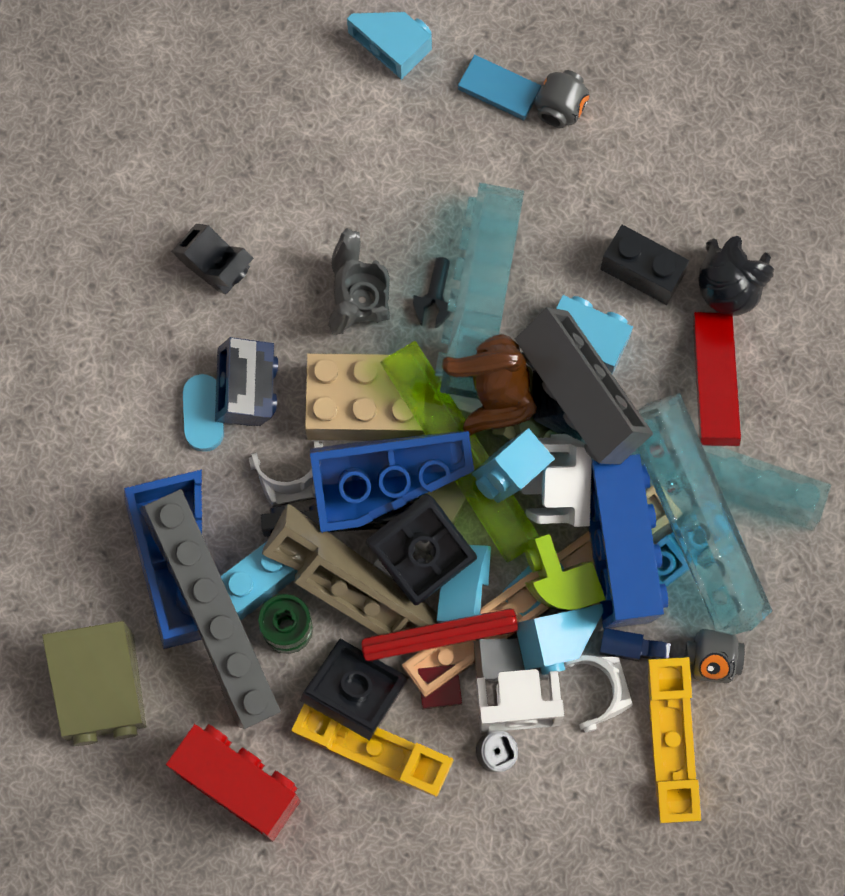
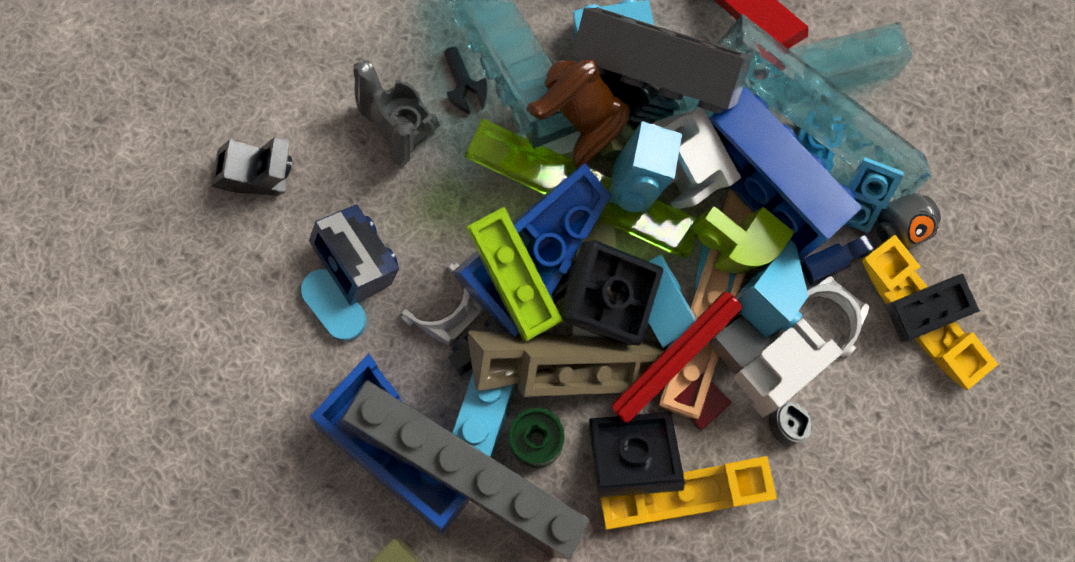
camera: 35 degrees left, 0 degrees up
tan brick [305,354,425,441] -> none
none -> lime tile [464,207,563,341]
none -> medium azure slope [845,157,904,234]
none -> black plate [885,273,980,343]

